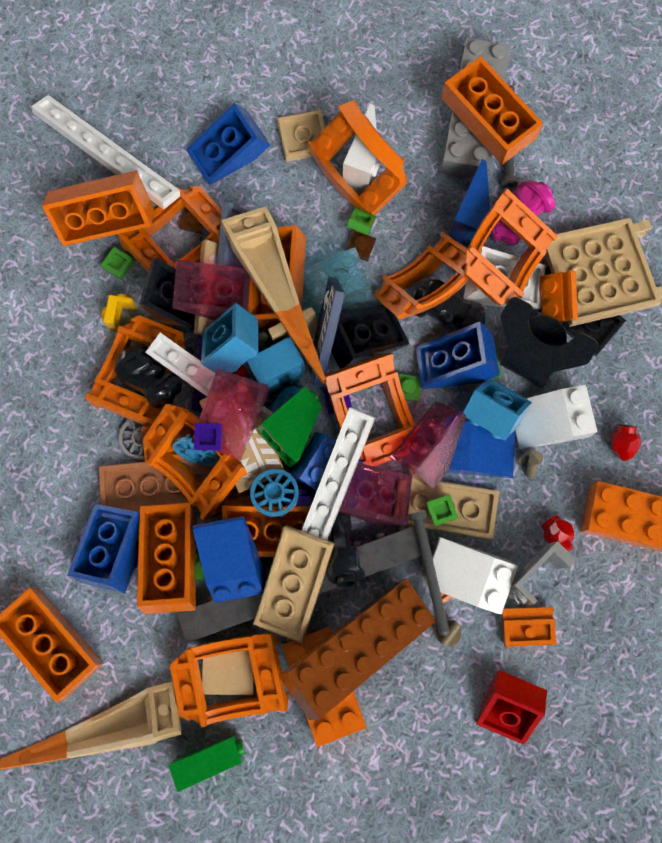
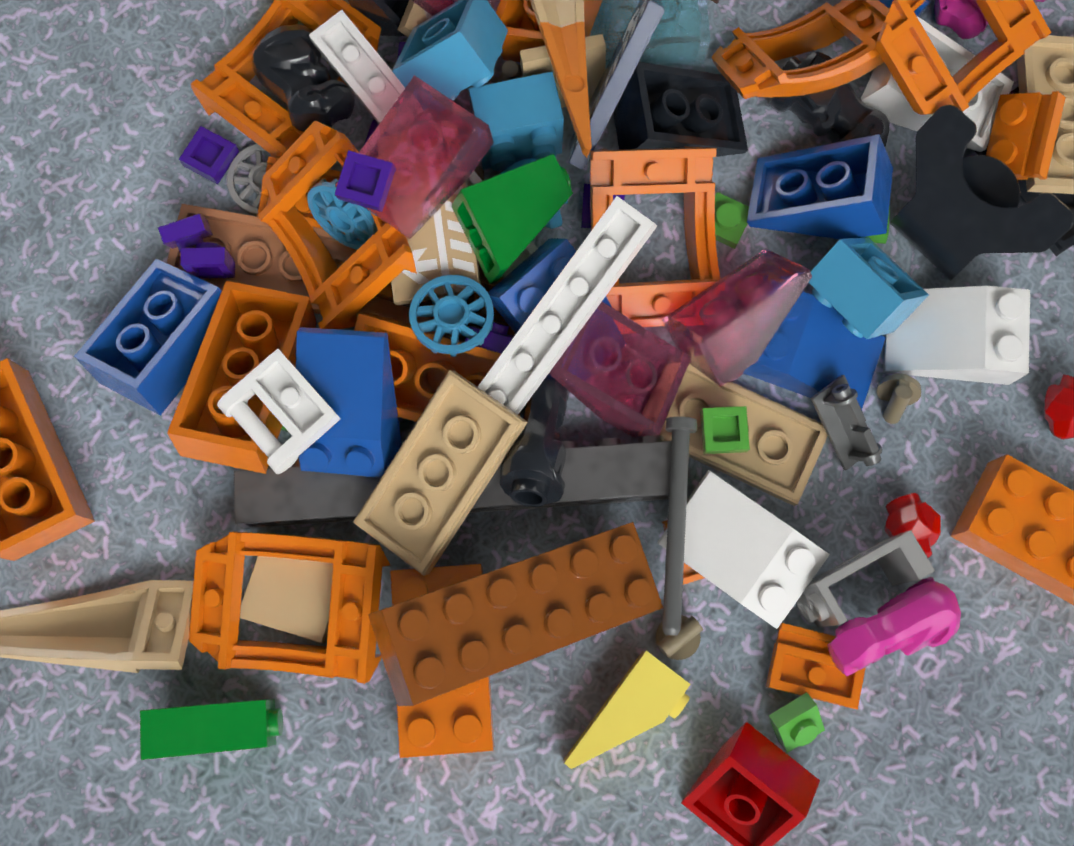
camera: 15 degrees right, 0 degrees up
none -> dark purple plate [157,214,213,252]
none -> dark purple plate [179,126,239,185]
none -> dark purple plate [180,242,235,279]
none -> white plate [217,349,341,474]
none -> light yellow slope [563,650,691,769]
none -> bright green plate [768,692,825,753]
none -> dark grey hinge [811,375,882,471]
none -> dark pink animal [827,577,961,676]

